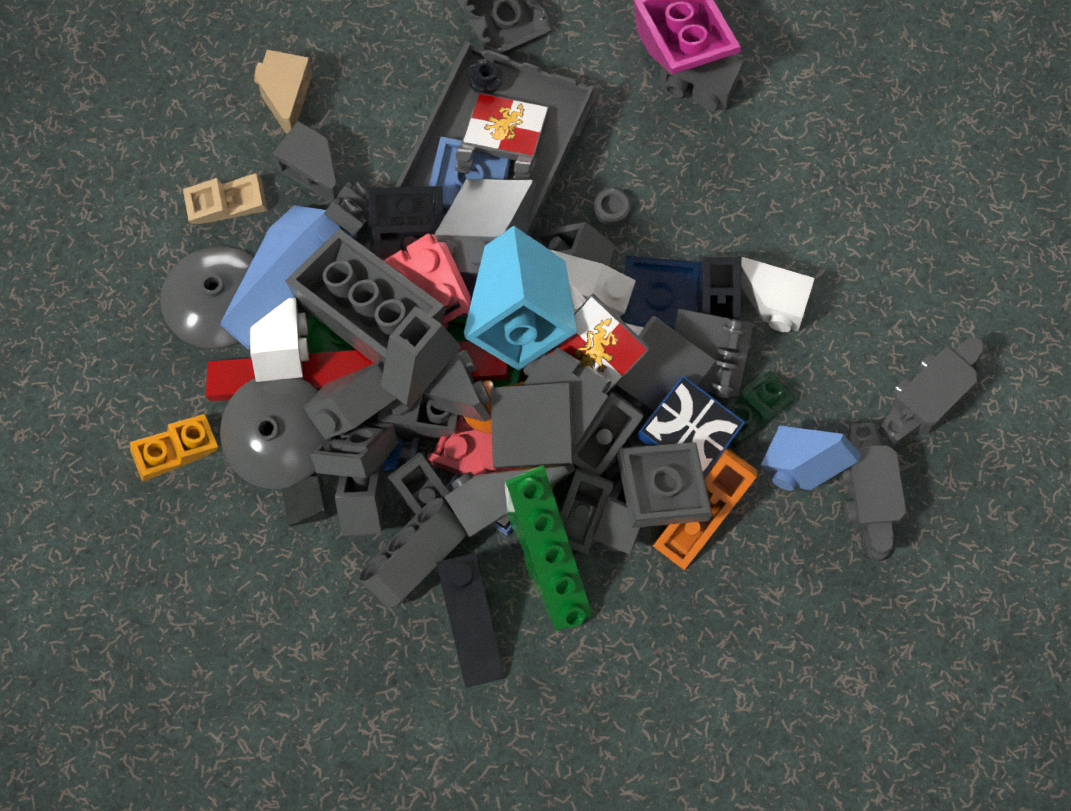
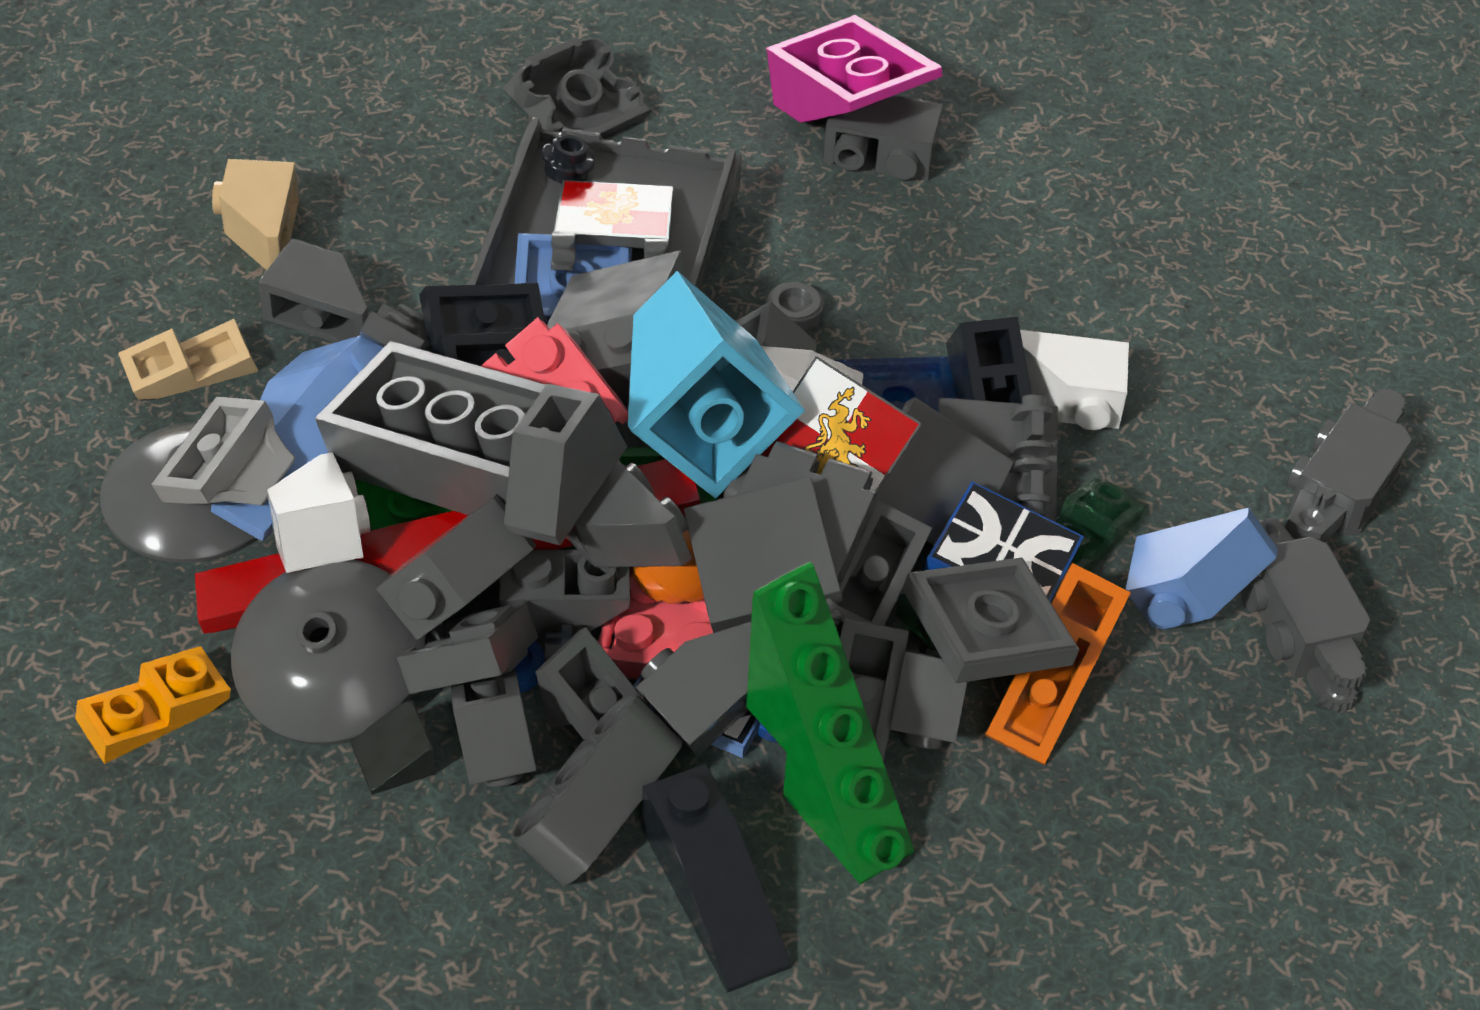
camera: 15 degrees left, 20 degrees down
none -> light grey slope [151,397,295,506]

